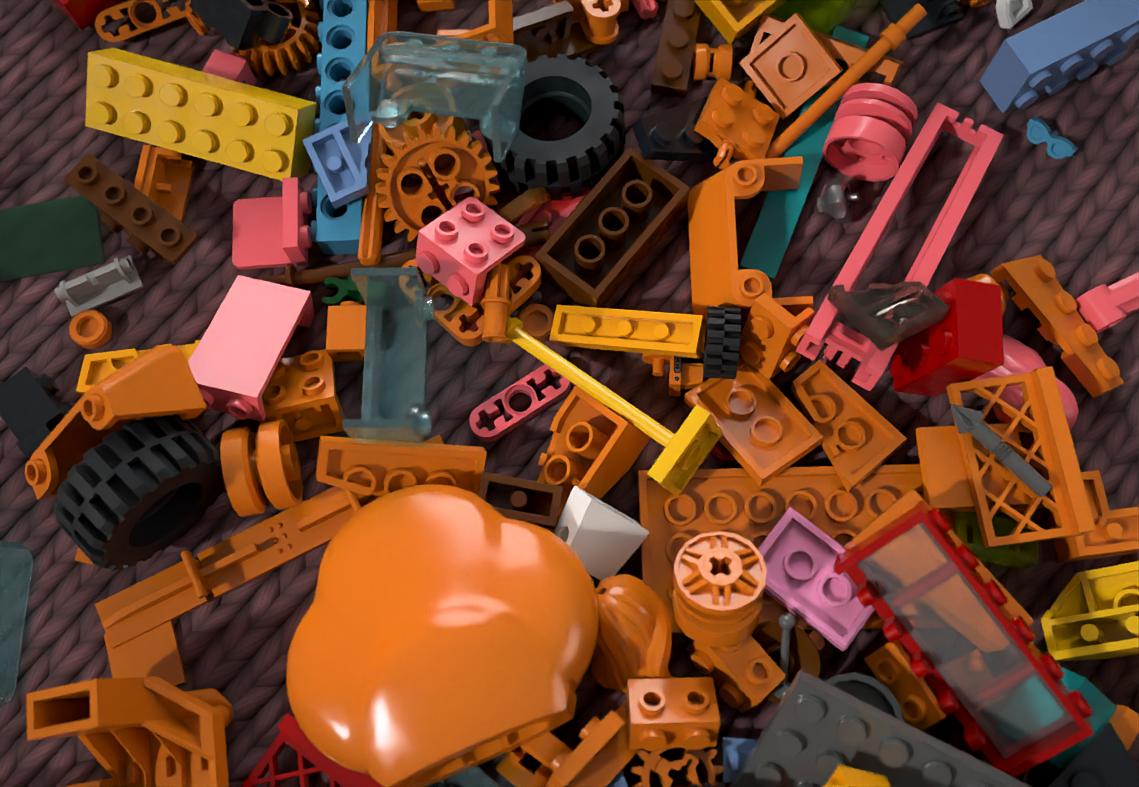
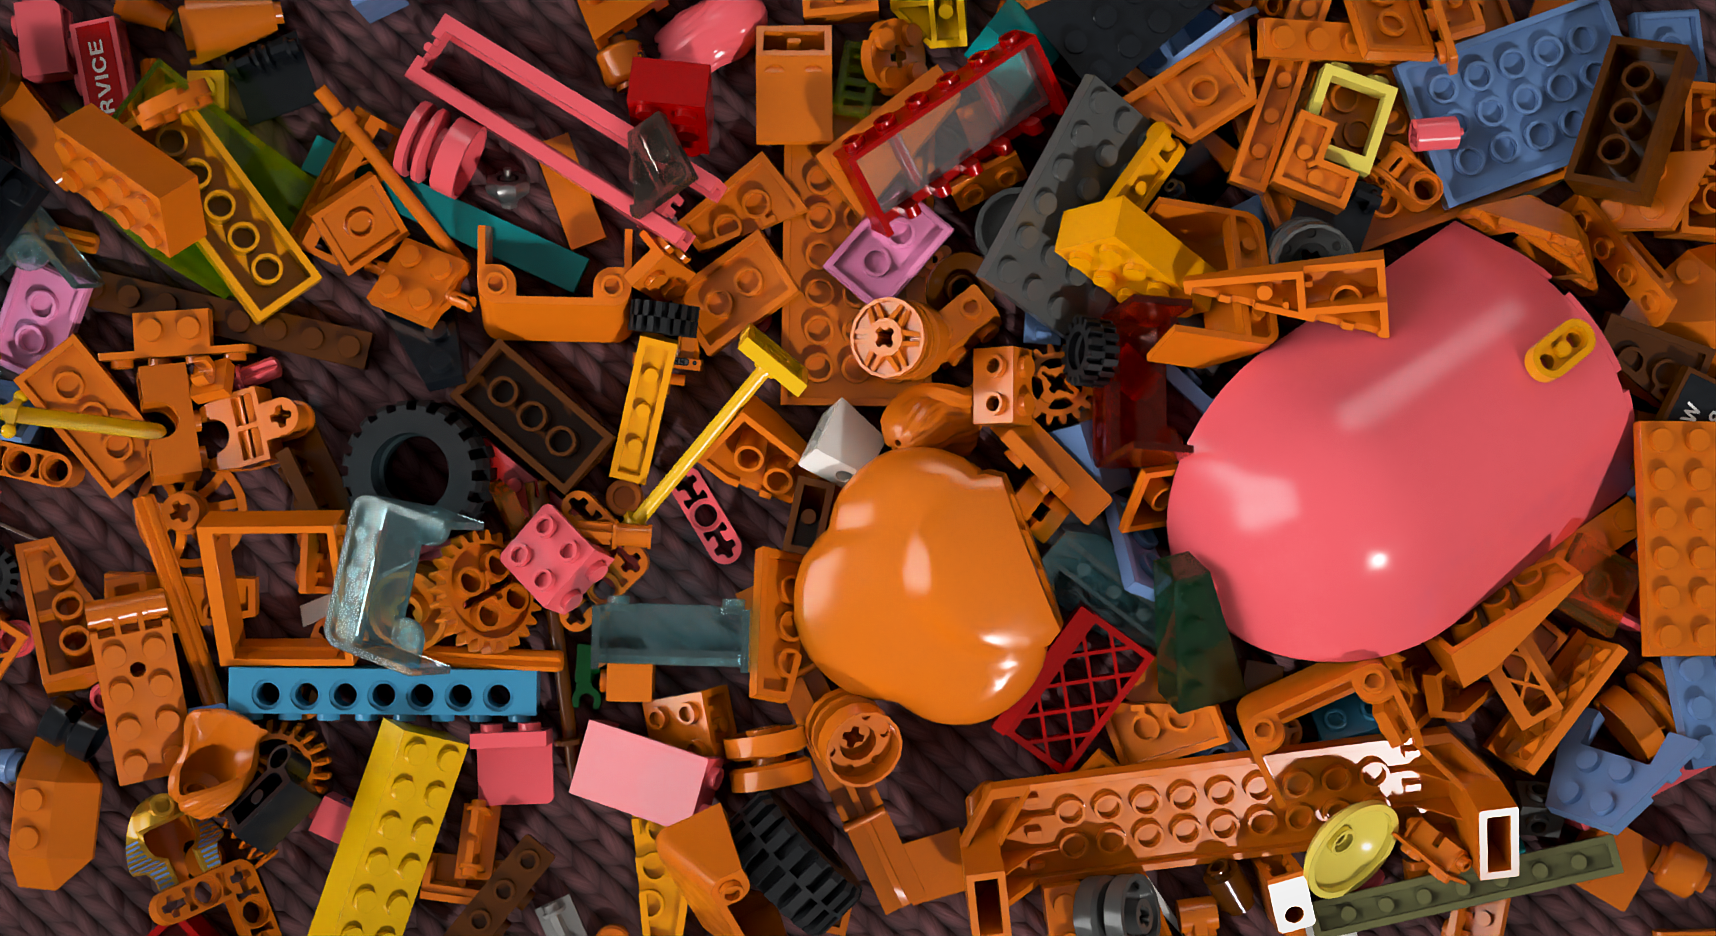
camera: 90 degrees left, 15 degrees up
medium blue wing [302,110,373,209] -> none
orange wheel [693,43,732,81] -> none
dark grey hinge [773,613,796,699] -> none
orange fence [946,366,1096,548] -> none
dark grey piece [950,404,1052,497] -> none
none -> orange hinge [454,799,502,881]
none -> orange tile [539,132,608,252]
none -> orange wheel [804,688,903,788]
none -> orange plate [861,18,928,96]

